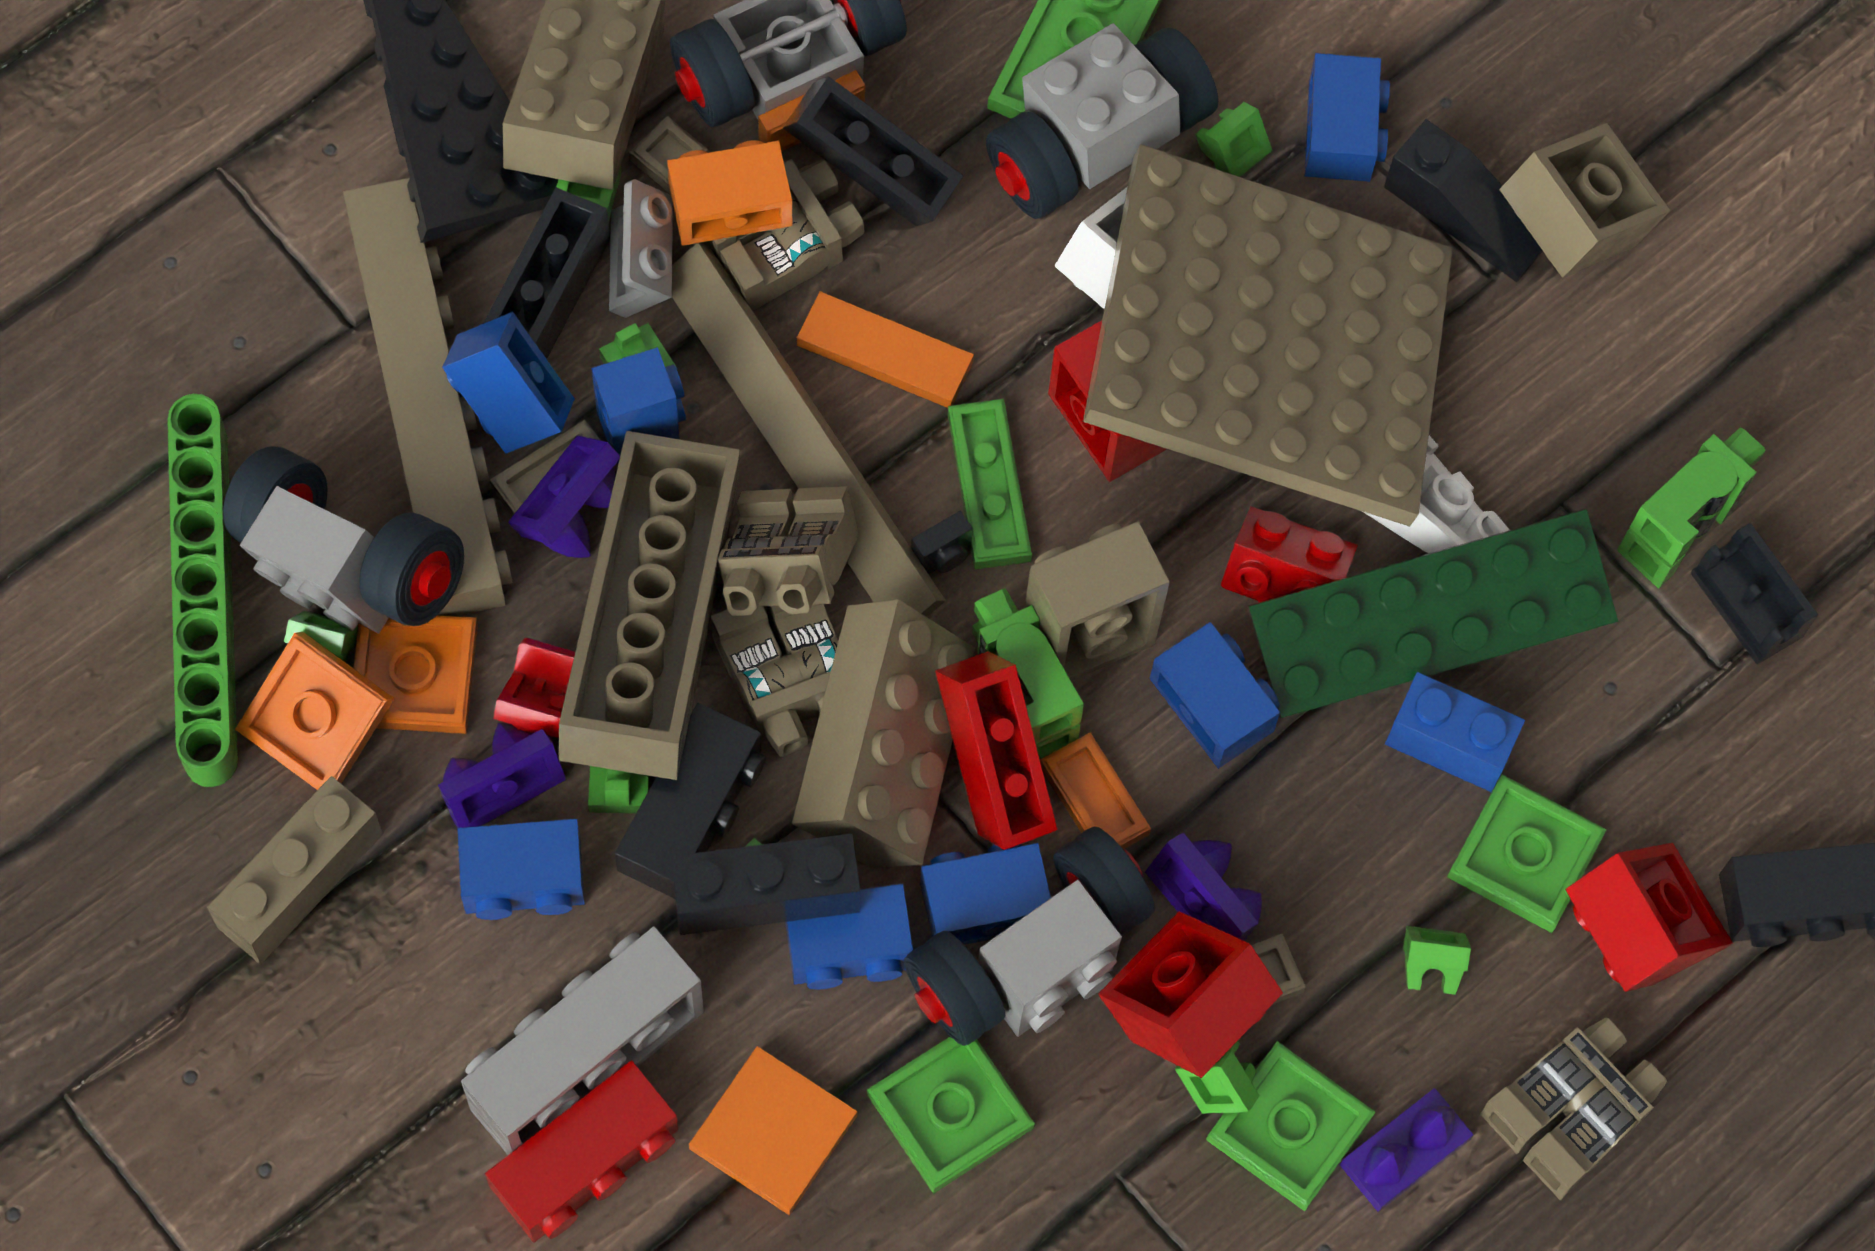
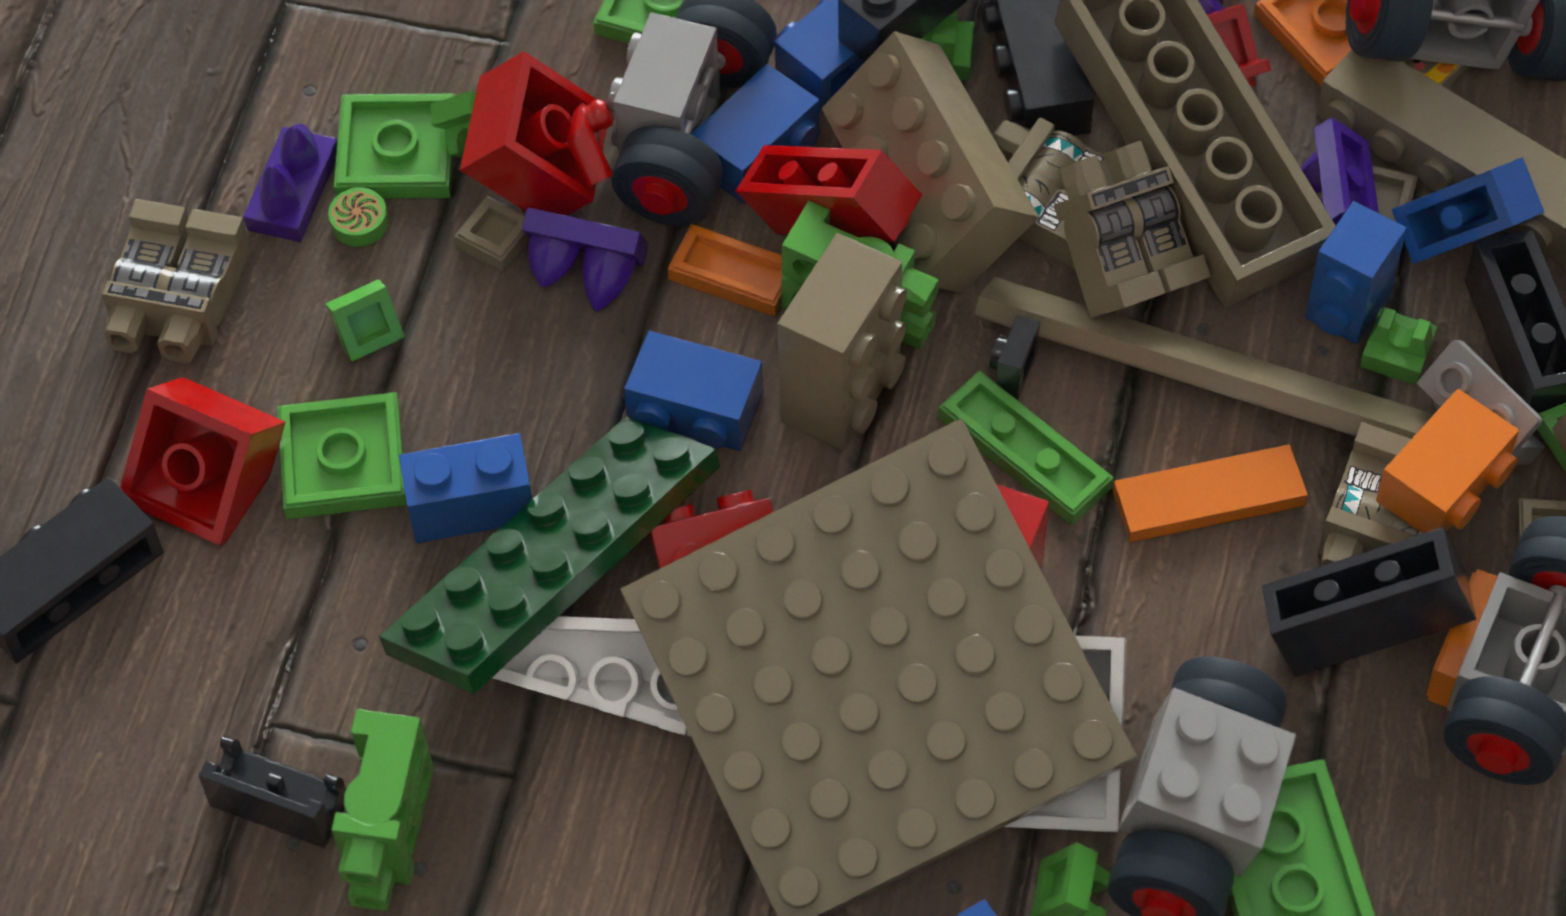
camera: 150 degrees right, 10 degrees down
none -> tile [328,188,389,247]
none -> red arm [568,99,615,187]

